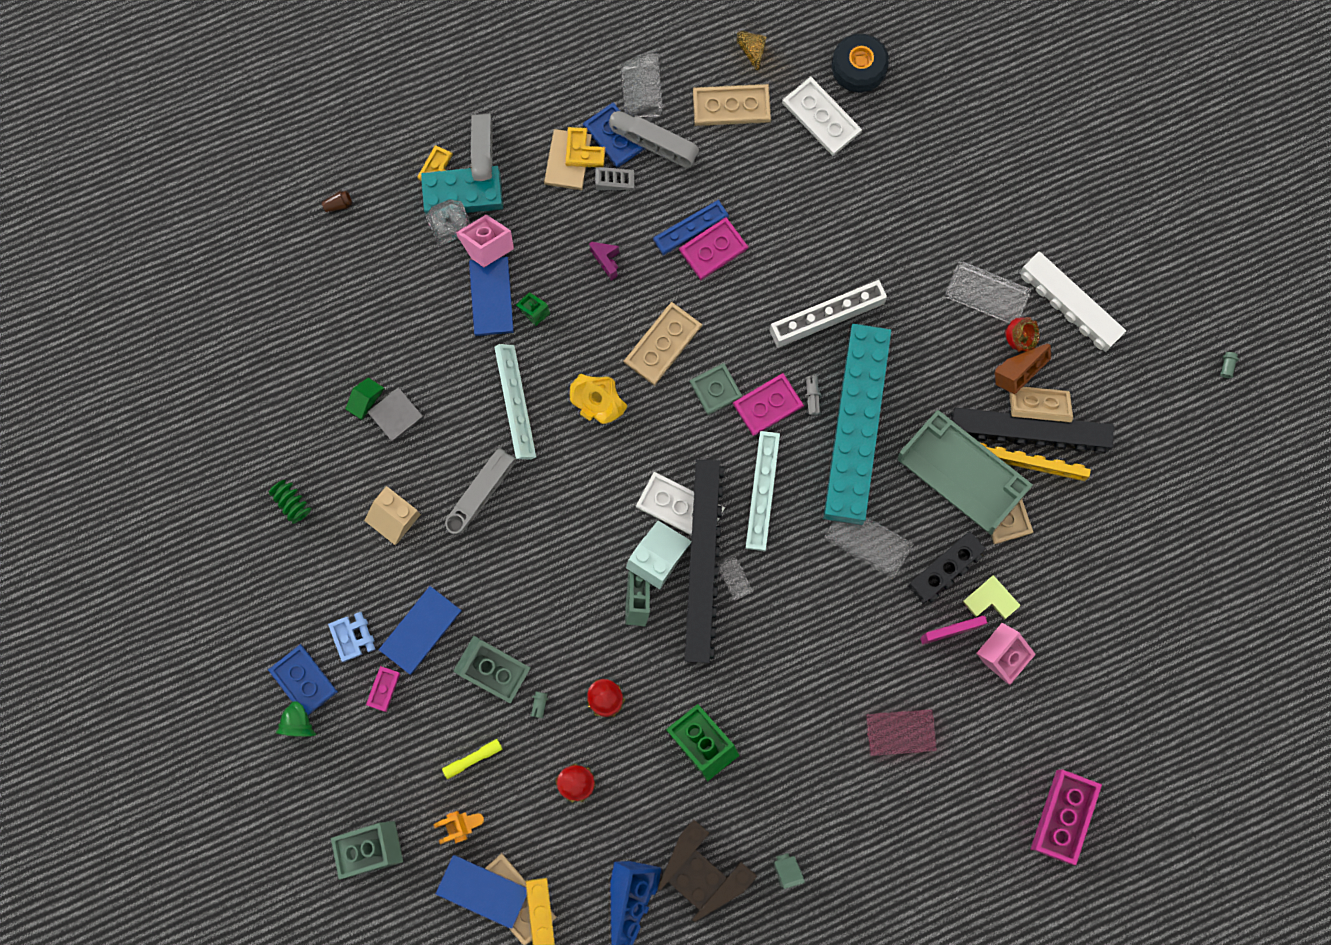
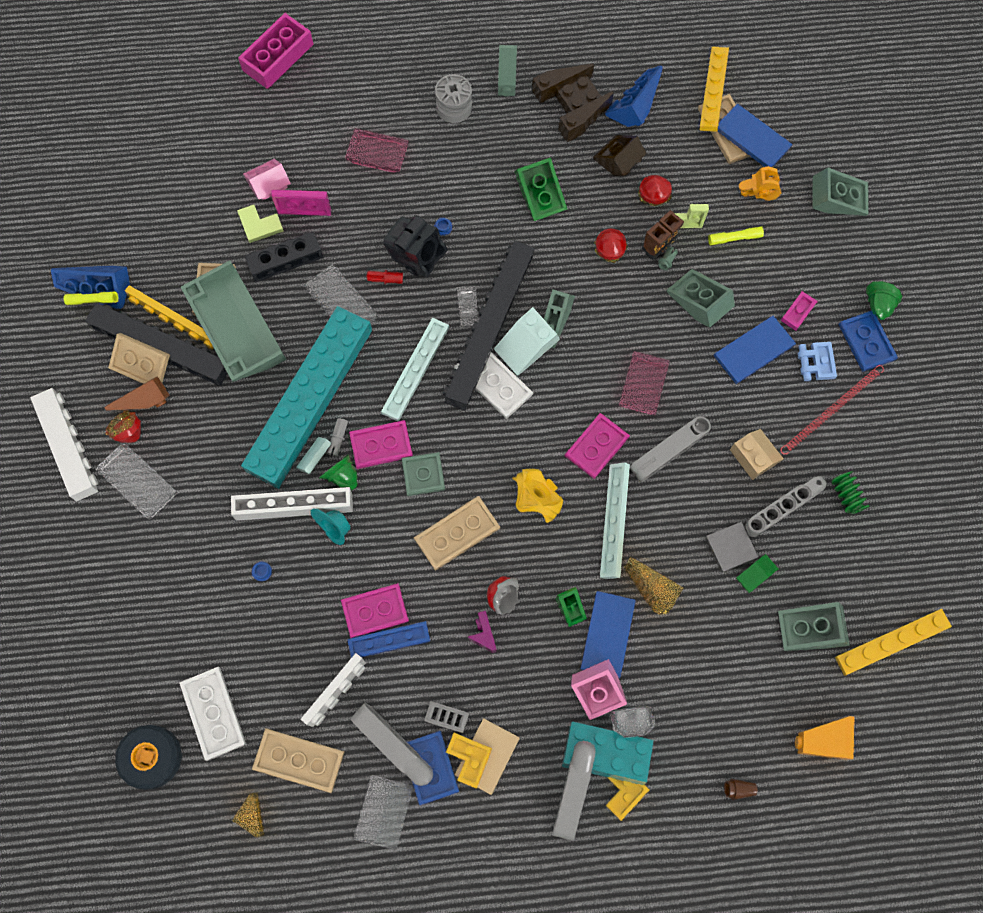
camera: 165 degrees left, 5 degrees down
none -> blue wedge [50,266,130,309]
none -> neon yellow piece [64,291,119,305]
none -> blue plate [252,562,272,581]
none -> light aqua tile [296,437,331,474]
none -> white plate [301,653,366,727]
none -> teal piece [310,508,350,545]
none -> green piece [319,454,358,490]
none -> red axle [367,270,403,284]
none -> black piece [383,215,448,278]
none -> blue plate [434,218,452,236]
none -> light grey wheel [435,74,472,123]
none -> light grey hair [487,576,519,615]
none -> dark pink tile [565,413,630,479]
none -> dark brown slope [593,135,647,176]
none -> clear pink piece [619,351,670,416]
none -> clear yellow slope [624,556,683,615]
none -> reddish brown hips [641,210,684,260]
none -> yellowish green tile [675,204,709,228]
none -> light grey piece [744,476,827,537]
none -> sand green slope [778,602,850,651]
none -> coral piece [781,365,884,454]
none -> light orange slope [795,716,854,760]
none -> yellow plate [835,609,952,676]

